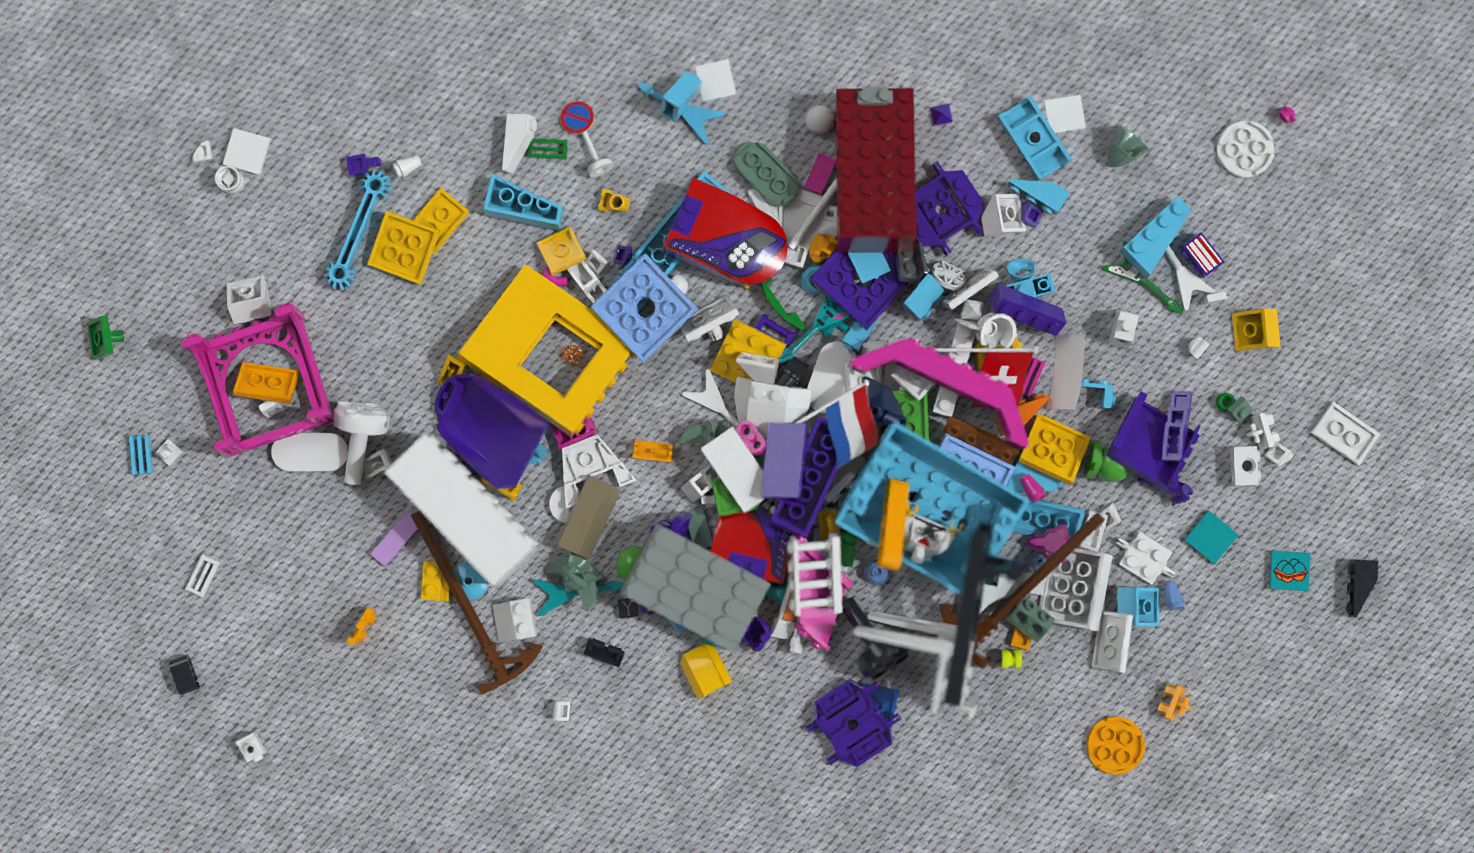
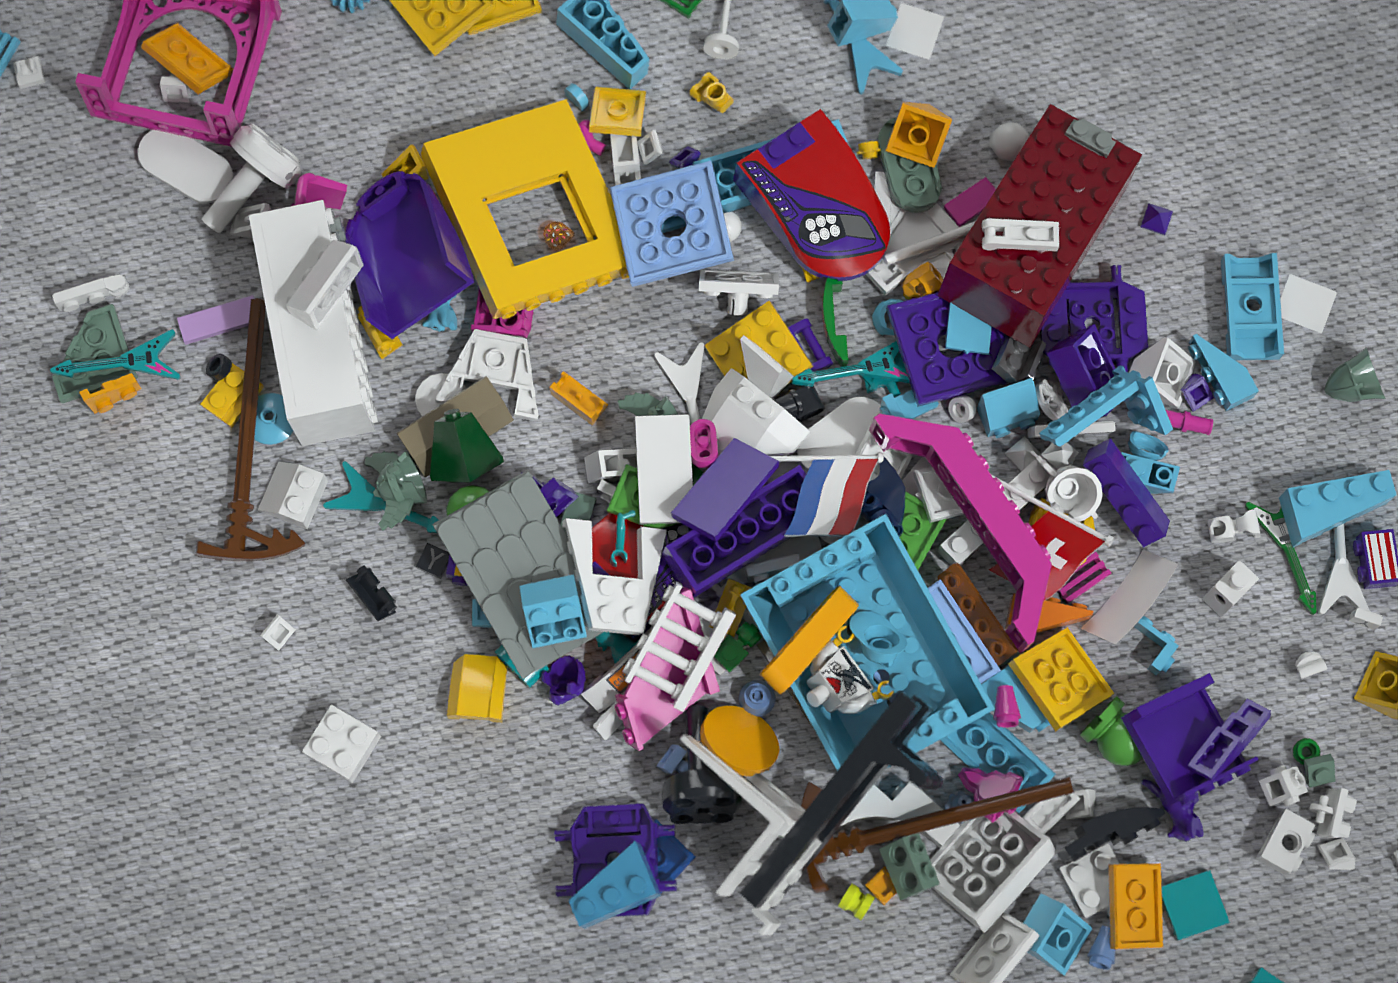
camera: 30 degrees right, 10 degrees down
none -> teal piece [50,330,181,380]
none -> white hinge [52,275,130,312]
none -> sand green plate [52,304,138,404]
none -> black tile [206,354,232,381]
none -> white slope [286,240,363,331]
none -> dark pink piece [290,172,347,210]
none -> white piece [302,705,381,783]
none -> dark green slope [430,409,504,482]
none -> medium azure slope [520,575,587,648]
none -> white wing [562,518,666,635]
none -> medium azure tile [564,83,589,112]
none -> dark azure wedge [569,841,661,929]
none -> teal piece [610,510,636,567]
none -> light blue tile [656,744,688,774]
none -> light orange tile [700,706,780,776]
none -> medium azure piece [849,611,907,667]
none -> yellow plate [856,141,881,159]
none -> light orange slope [886,102,952,168]
none -> white tile [949,395,976,423]
none -> white plate [982,219,1059,251]
none -> white slope [1005,436,1041,472]
none -> medium azure bracket [1039,365,1173,446]
none -> dark purple slope [1047,324,1116,417]
none -> black slope [1057,807,1166,863]
none -> light orange tile [1108,863,1163,949]
none -> dark pink pin [1166,410,1213,435]
none -> white leg [1207,510,1261,543]
none -> white brick [1259,765,1308,807]

